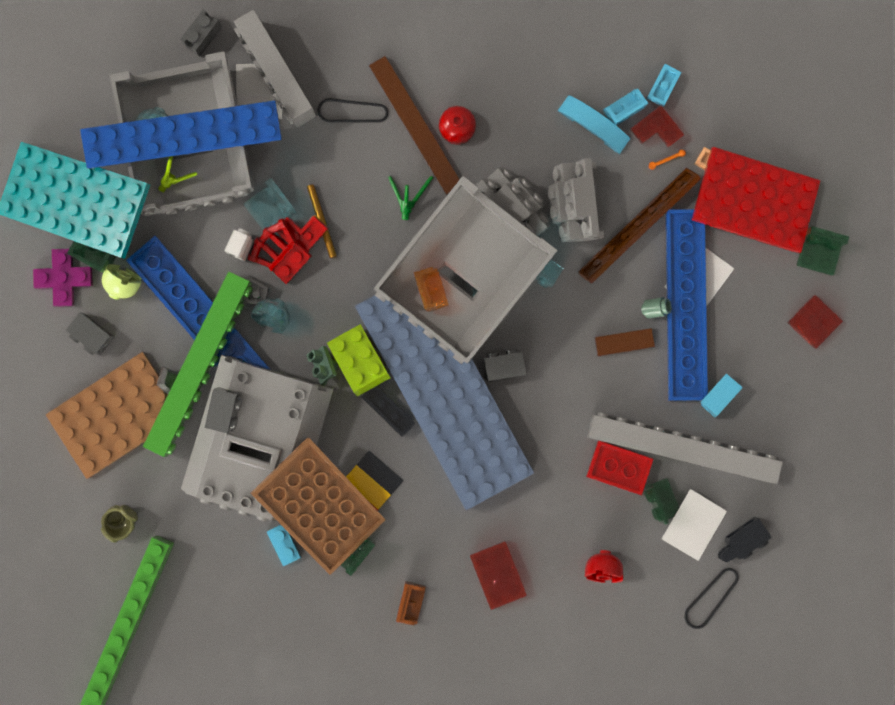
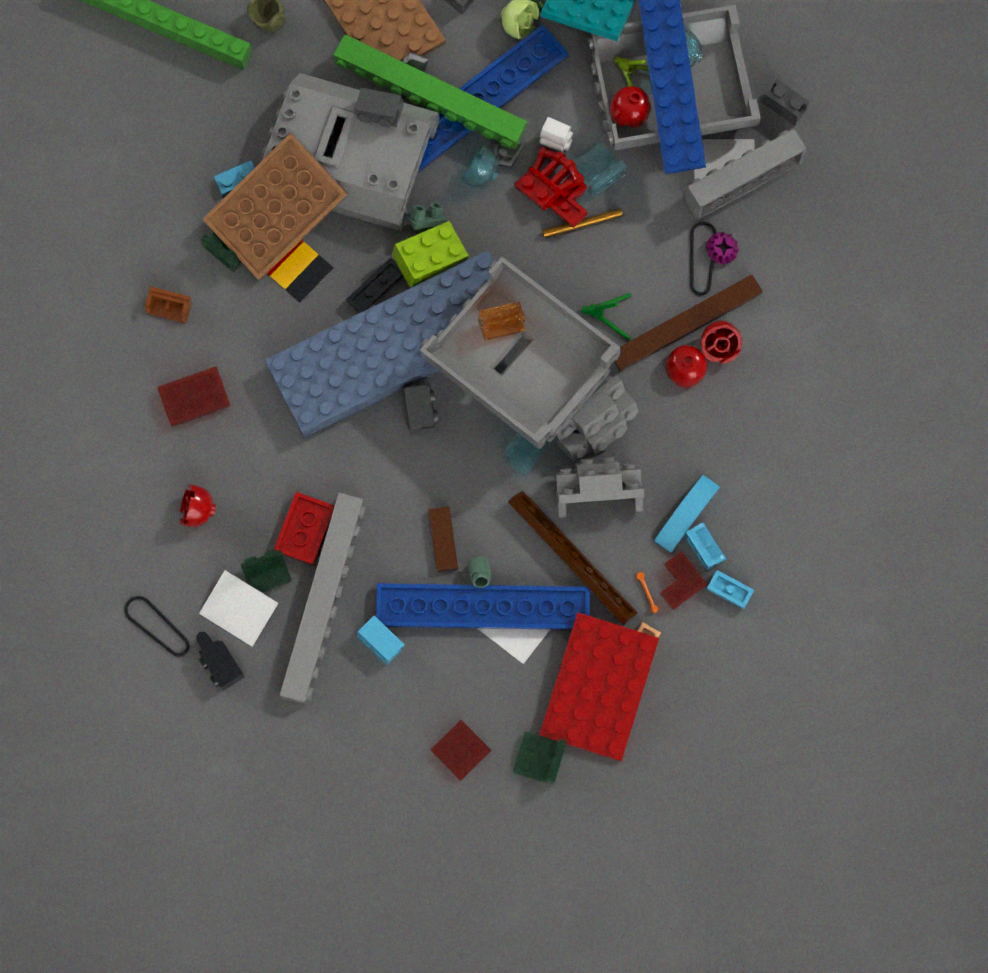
camera: 90 degrees right, 10 degrees down
none -> red cylinder [610,86,651,129]
none -> red cylinder [701,321,743,364]
none -> magenta gear [706,232,739,264]

